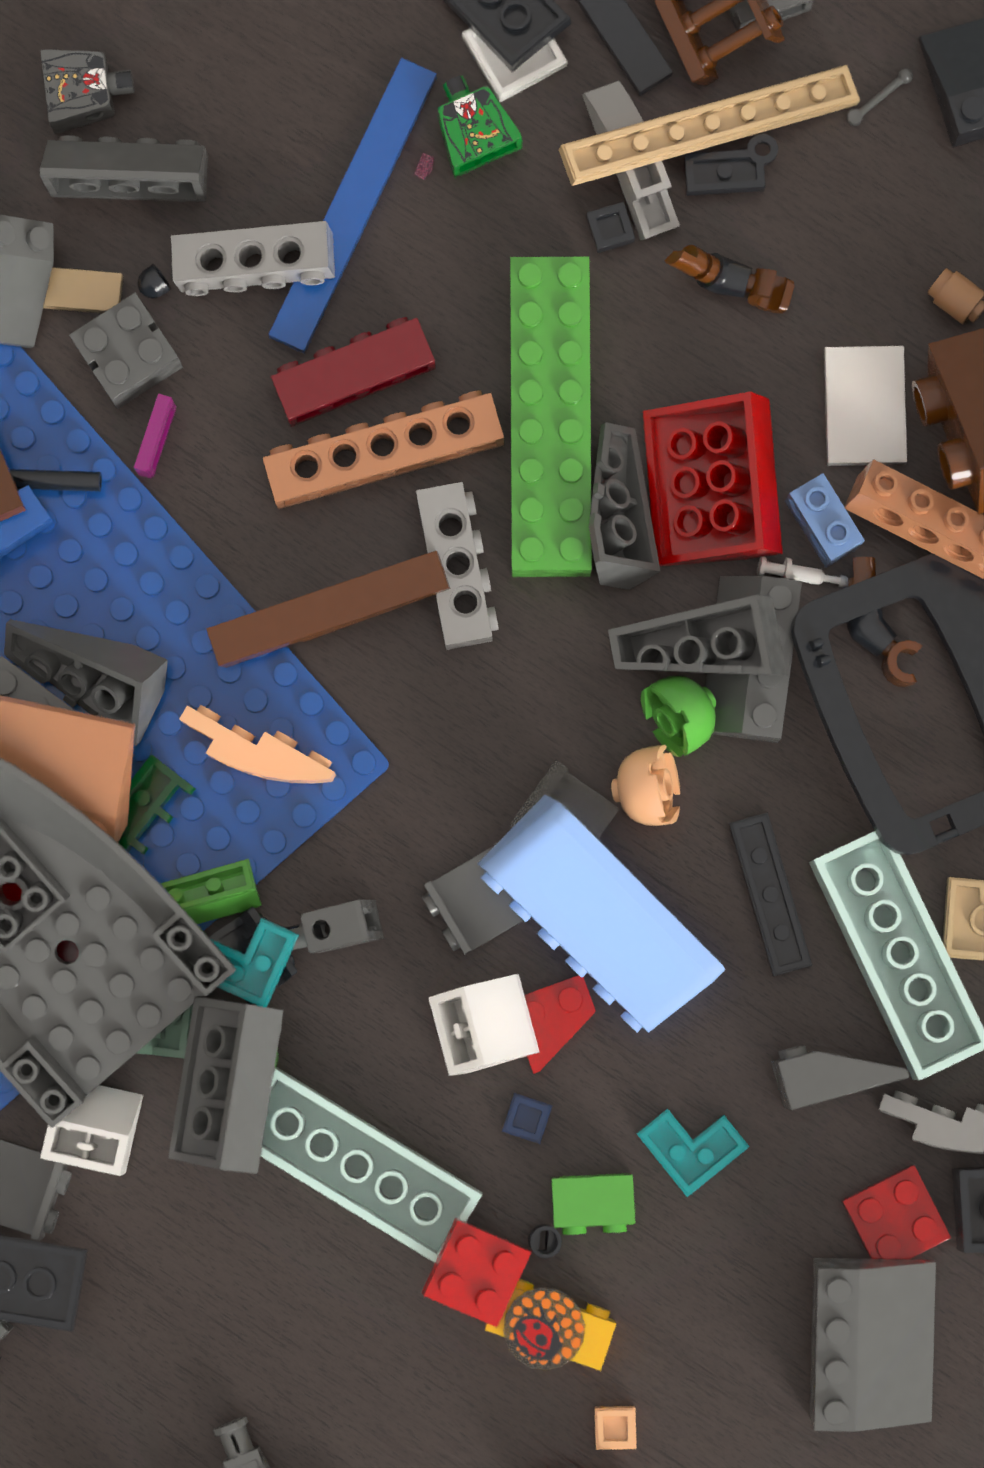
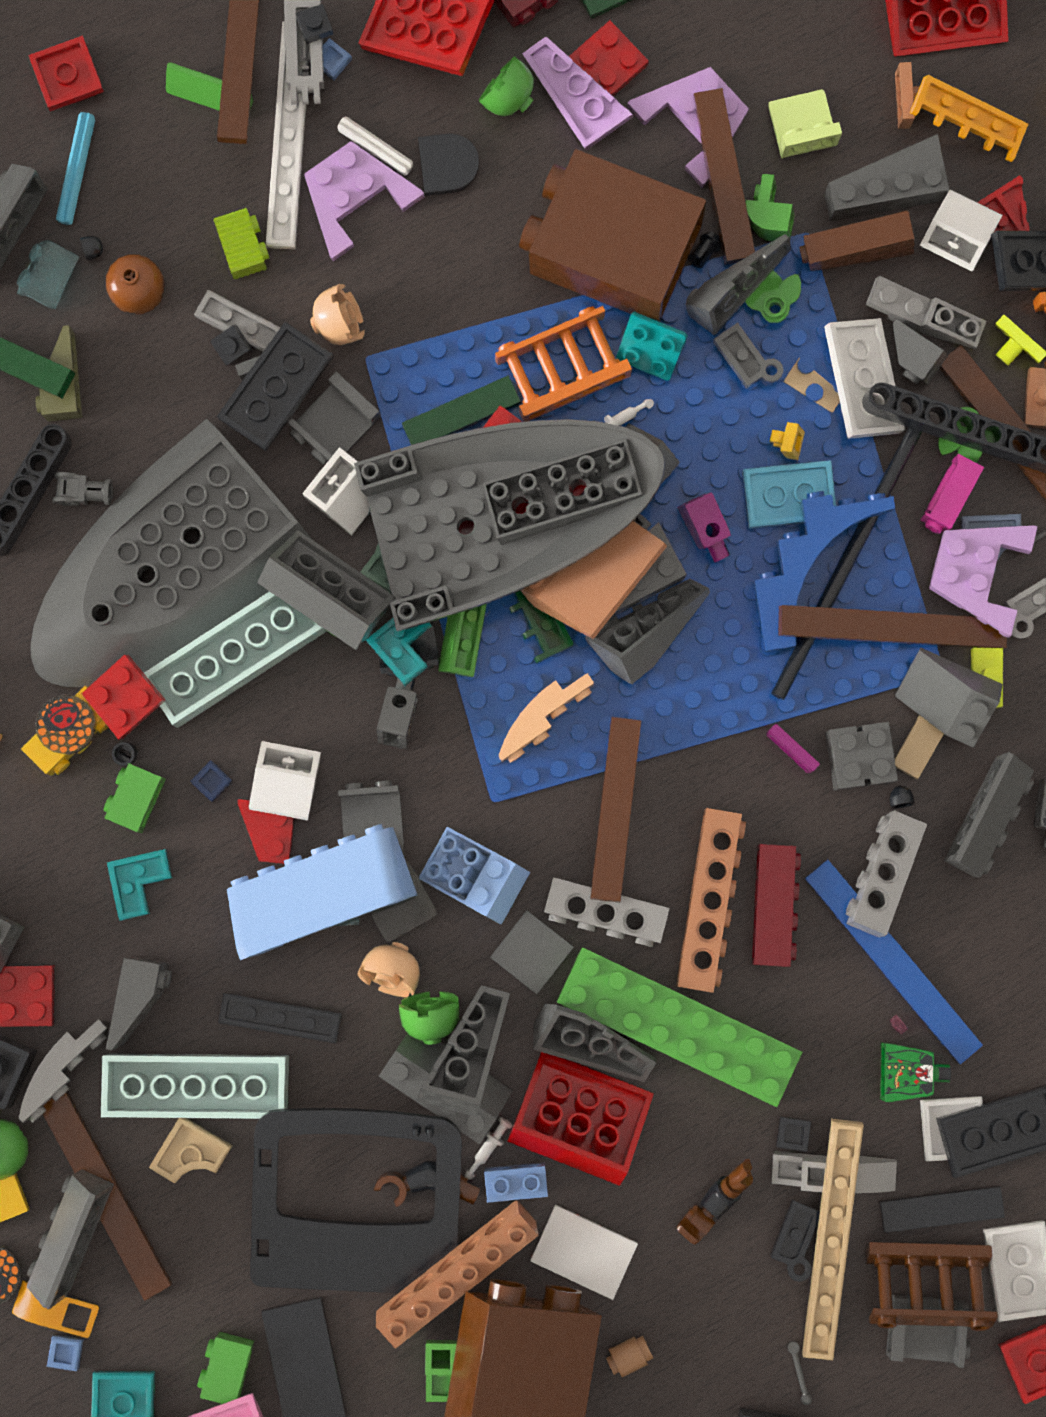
camera: 115 degrees right, 0 degrees up
none -> dark grey piece [31,419,312,687]
none -> light blue slope [418,827,530,925]
none -> dark grey tile [490,911,574,994]

